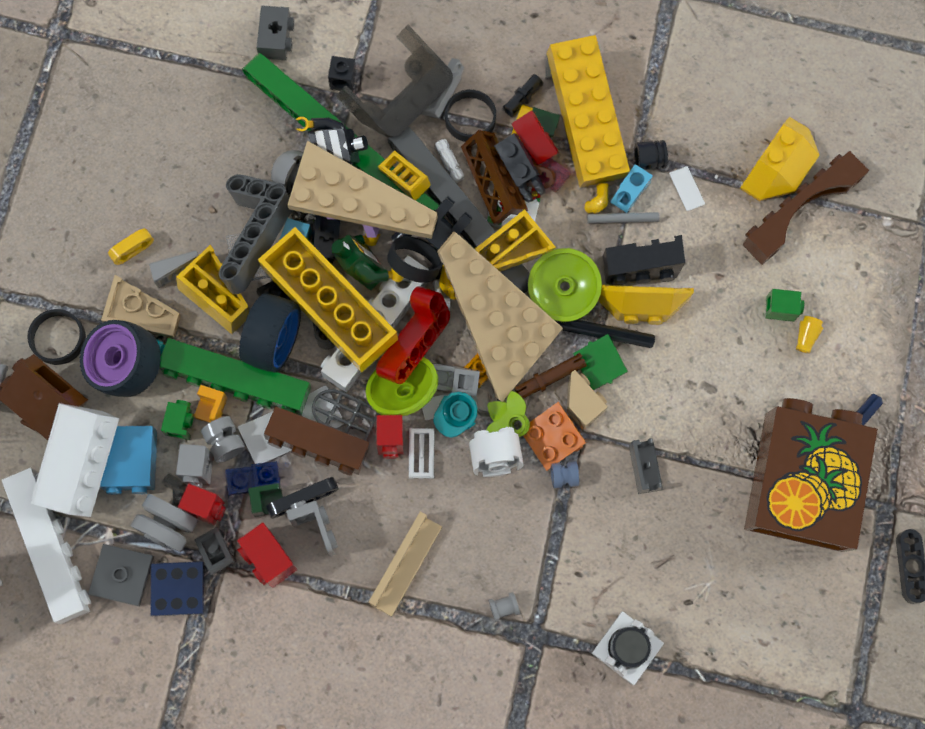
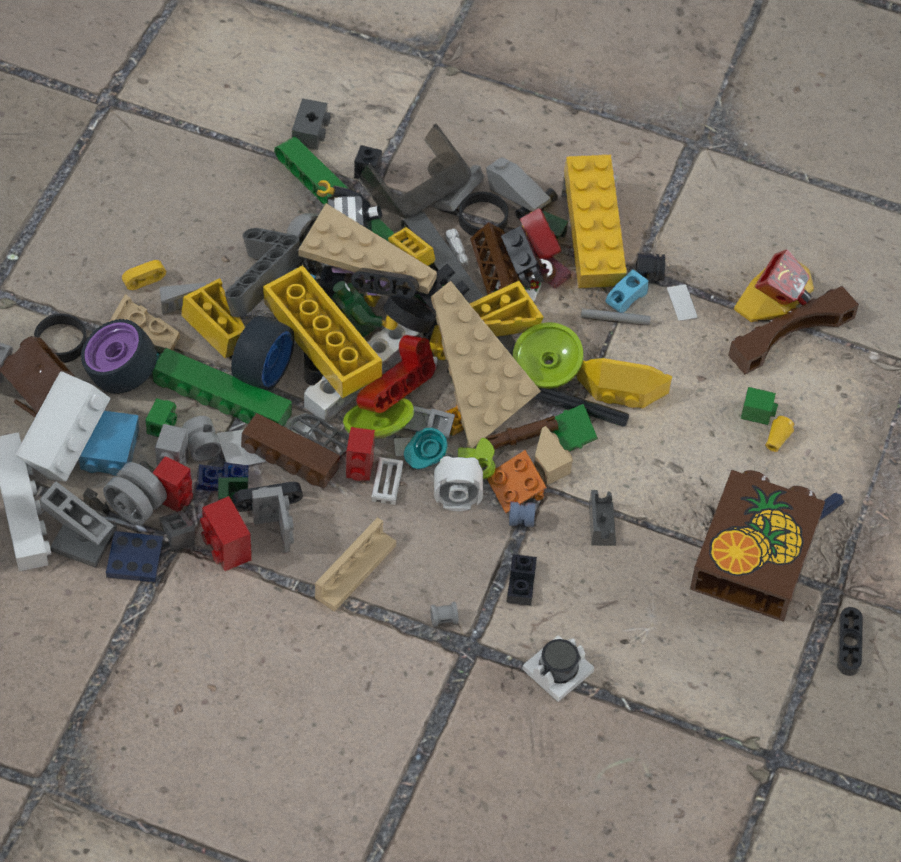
camera: 10 degrees right, 20 degrees down
light orange panel [194,385,228,423] -> none
yellow arm [584,183,609,214] -> none
black wedge [603,235,686,286] -> none
none -> light grey slope [40,481,114,545]
none -> clear smoke tile [83,488,110,517]
none -> black beam [351,268,419,299]
none -> light grey slope [486,157,551,212]
none -> black slope [507,554,537,606]
none -> torso [754,249,811,305]

